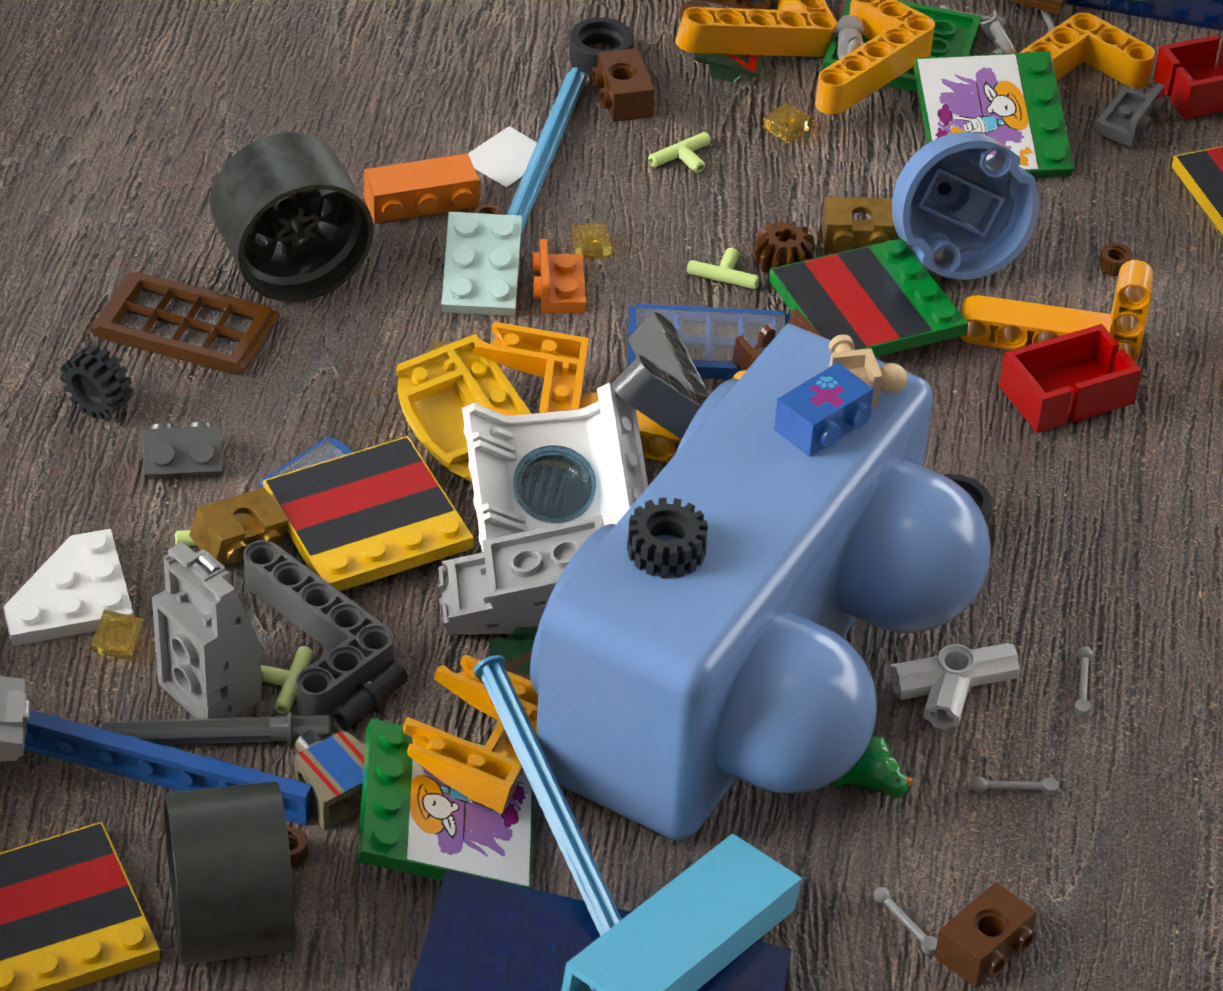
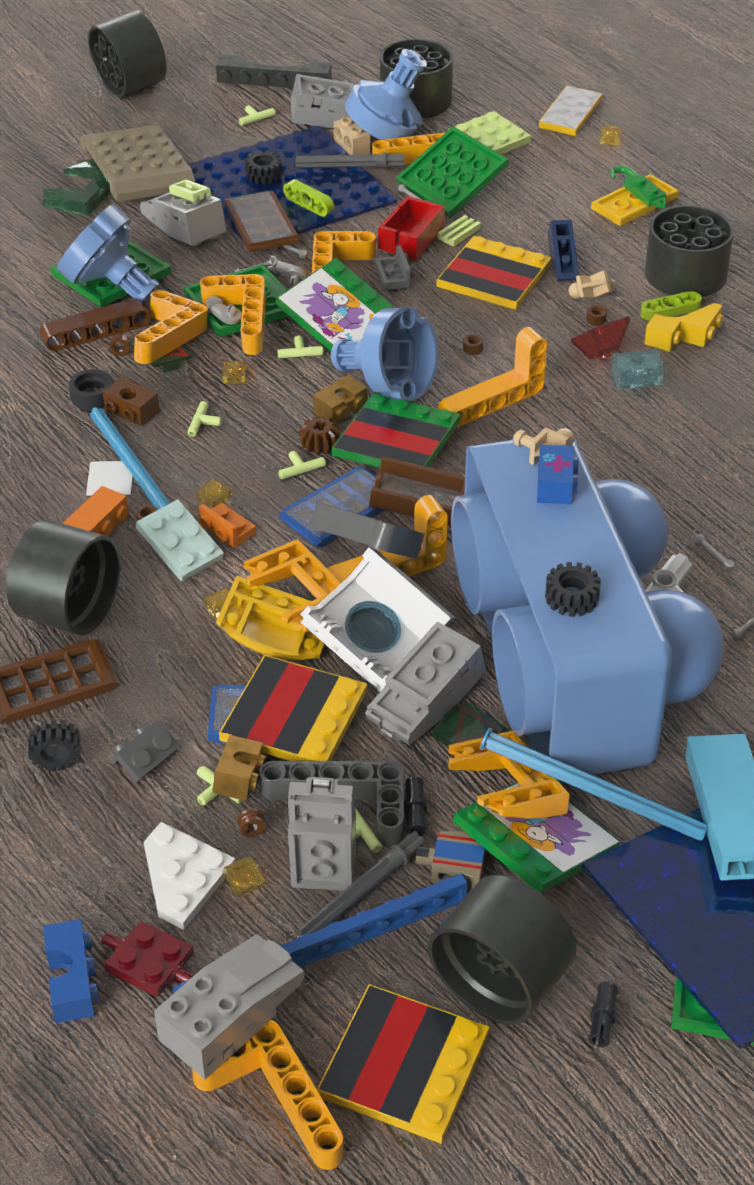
camera: 40 degrees left, 0 degrees up
red piece [999,324,1141,433] -> none
none -> yellowish green piece [278,336,324,358]

